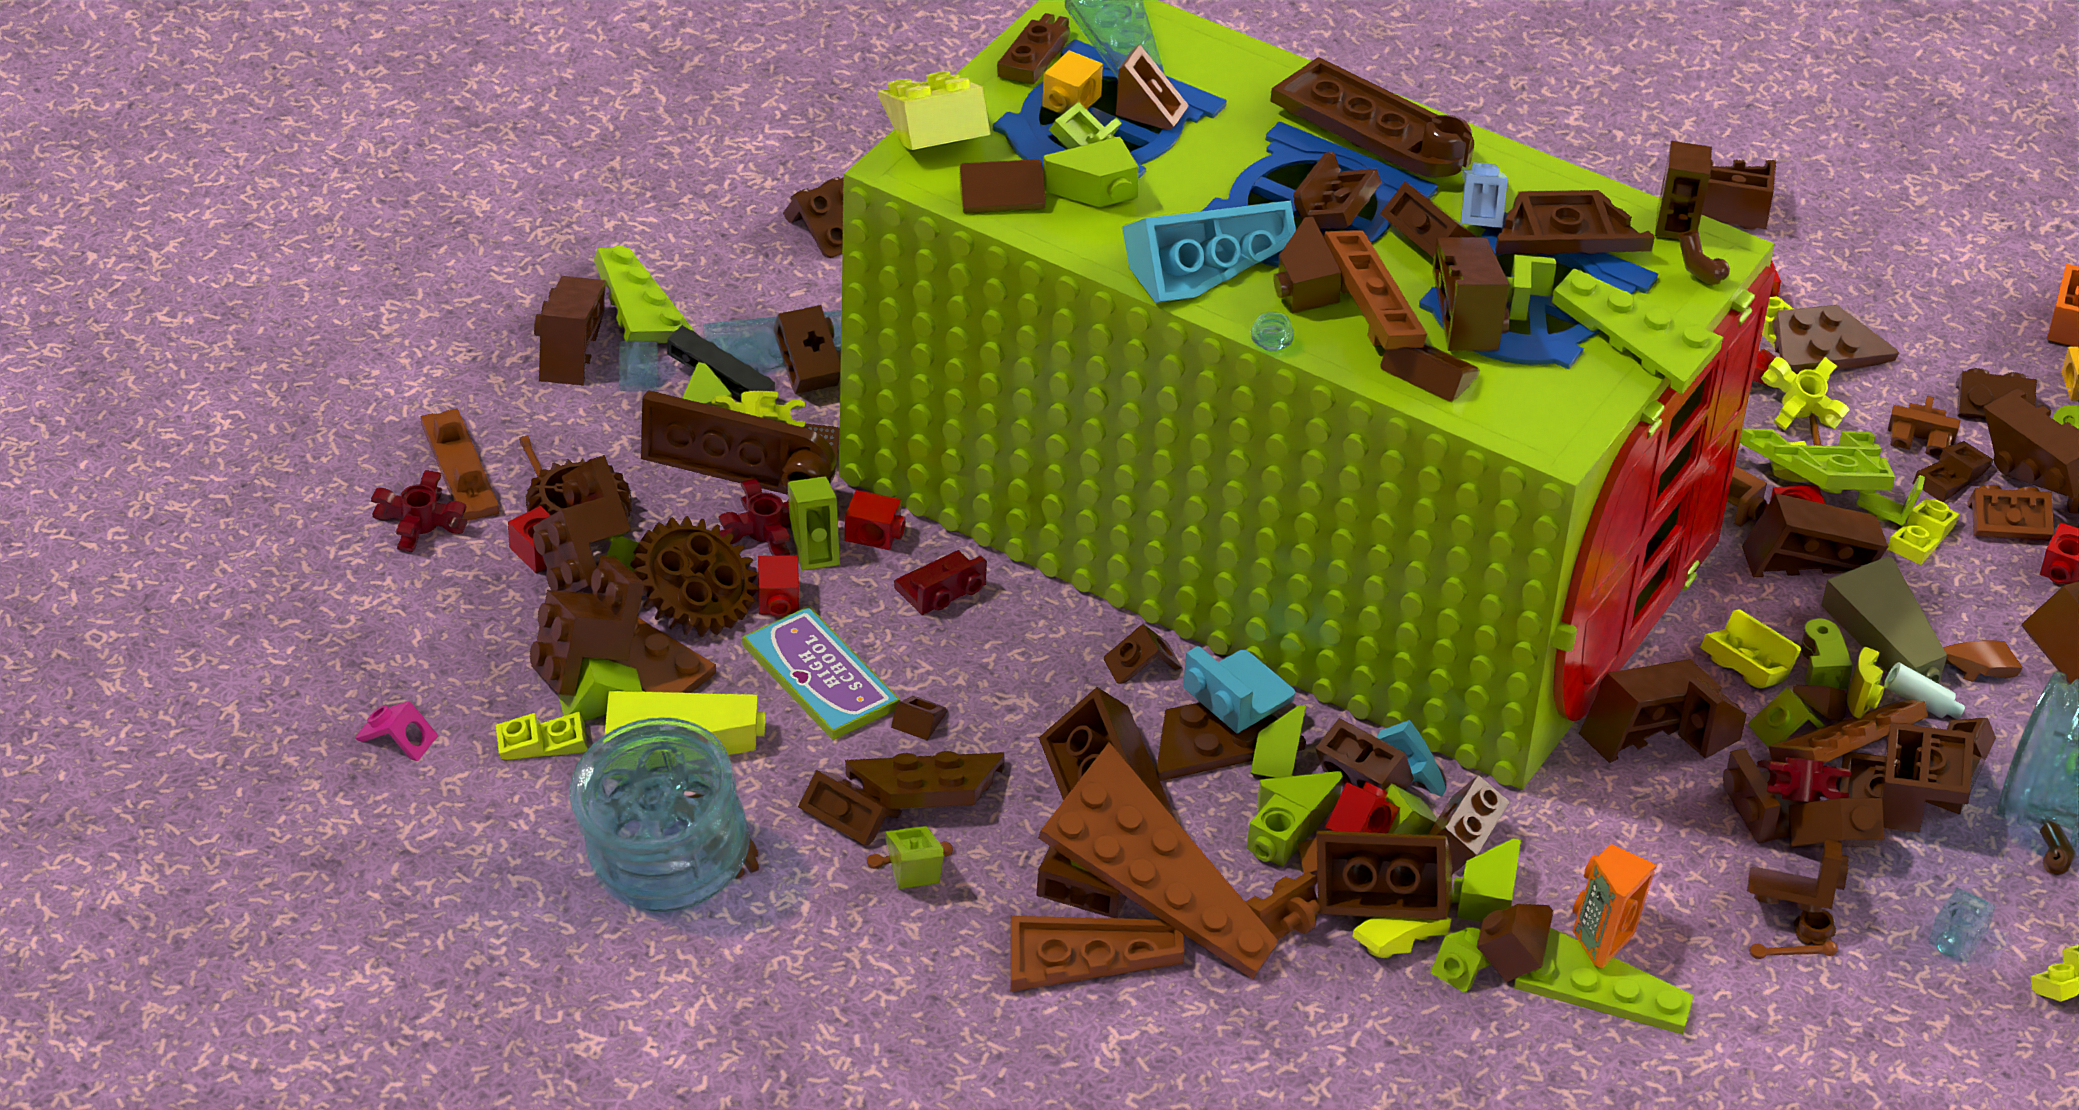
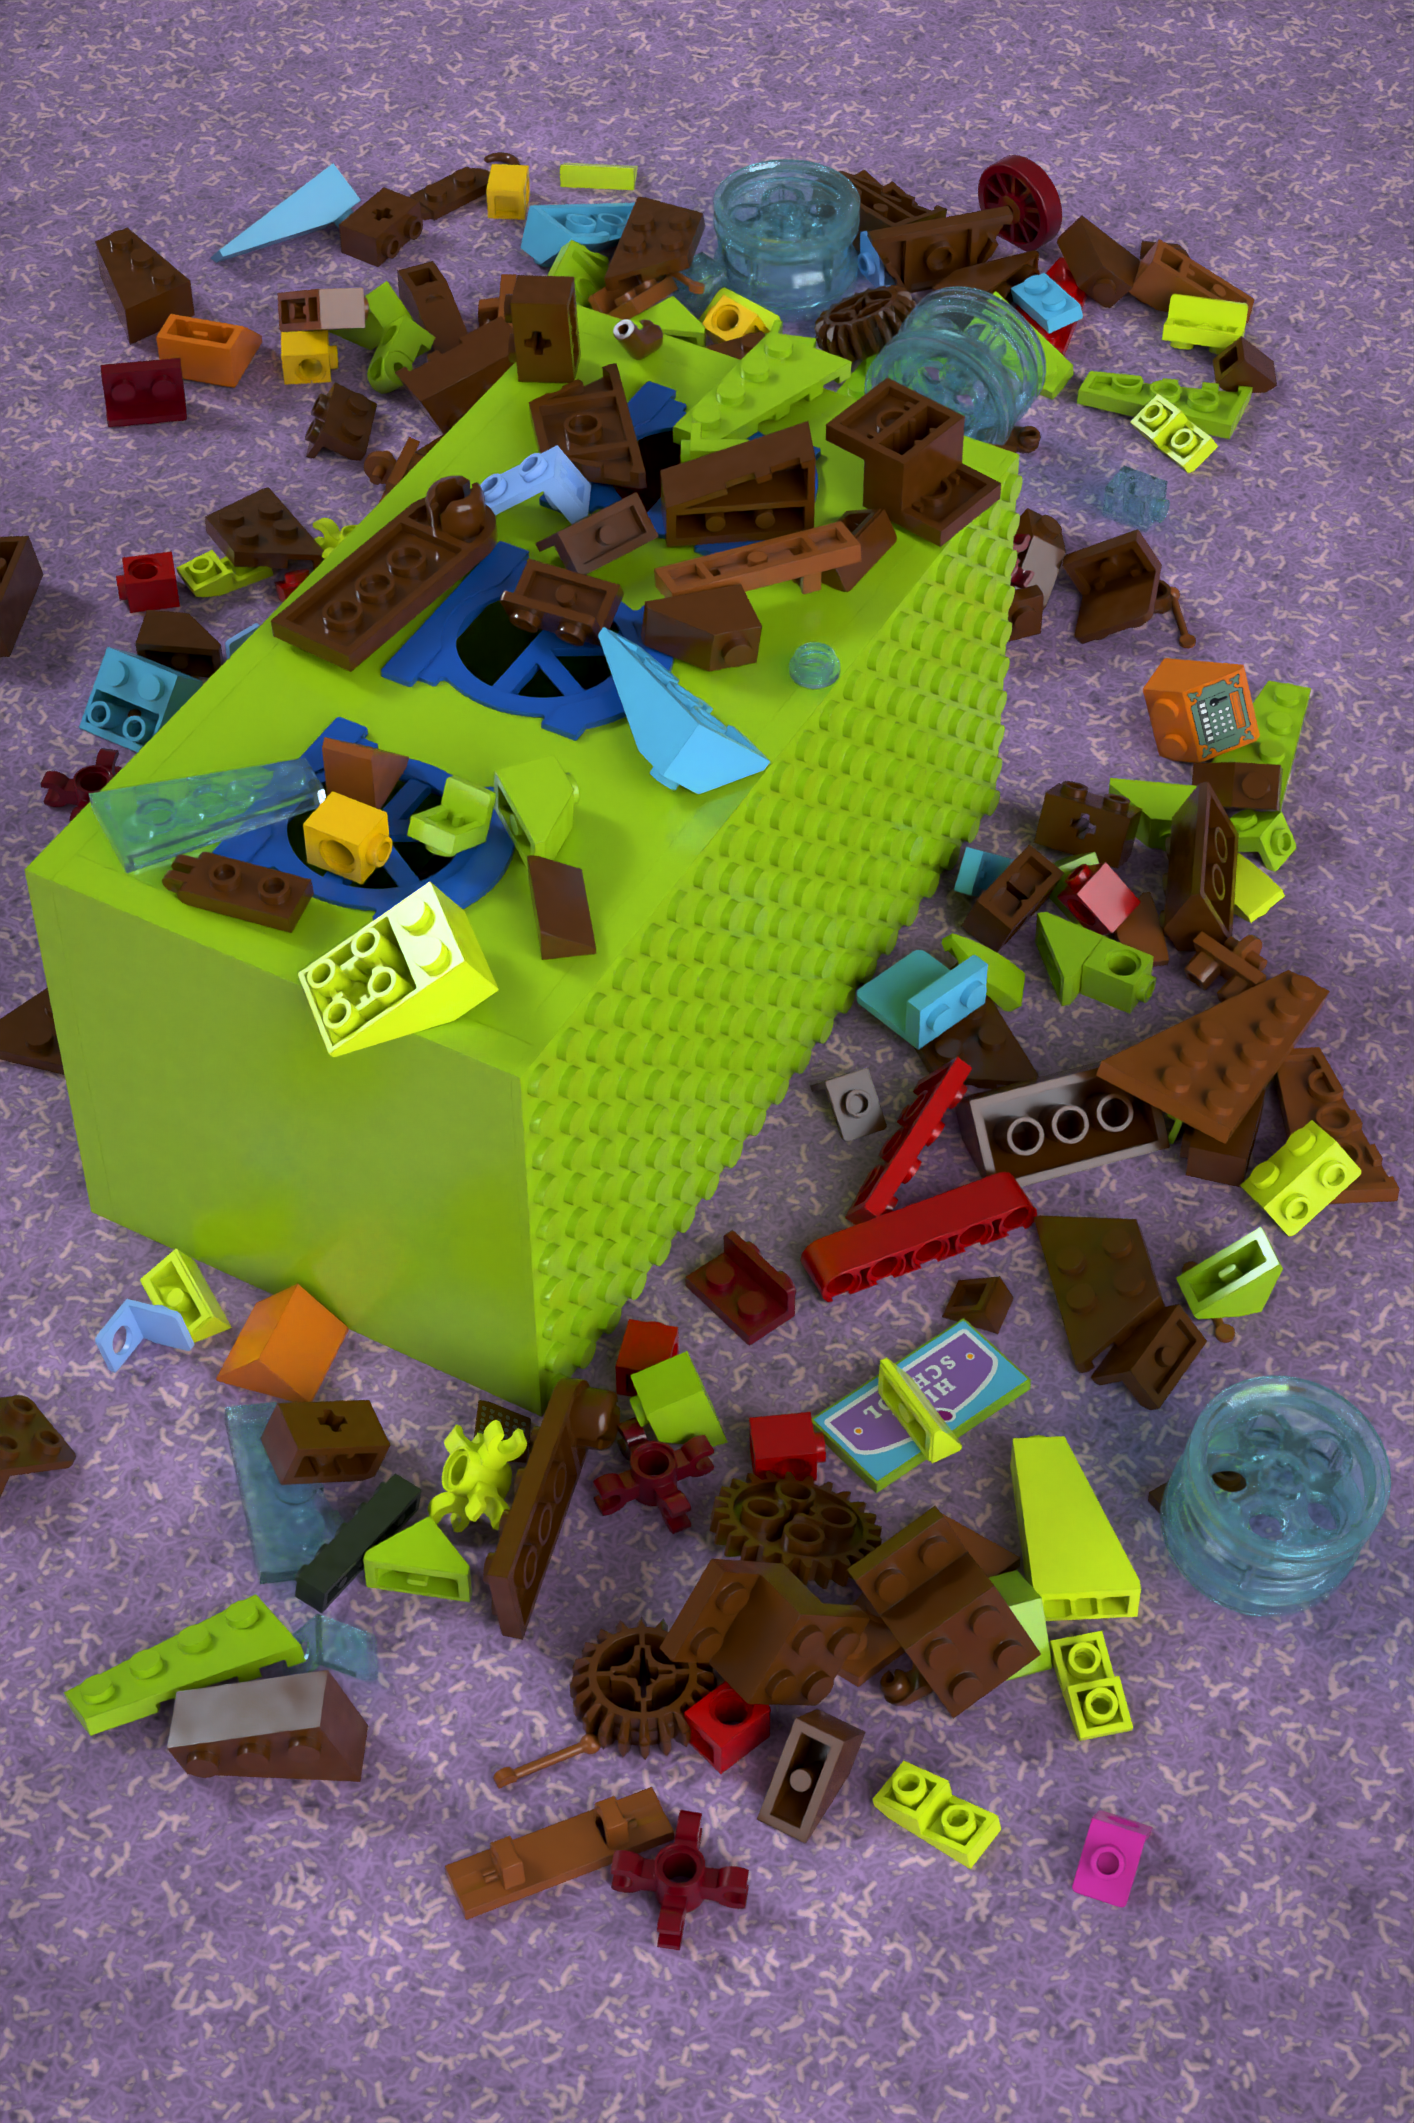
camera: 90 degrees left, 5 degrees up
none -> dark red bracket [100,358,187,427]
none -> reddish brown slope [757,1709,866,1843]
none -> red beam [800,1172,1037,1302]
none -> reddish brown bracket [826,377,1001,547]
none -> red wing [845,1057,972,1225]
none -> neon yellow slope [872,1760,1001,1869]
none -> neon yellow slope [878,1357,962,1464]
none -> neon yellow bracket [1240,1120,1361,1236]

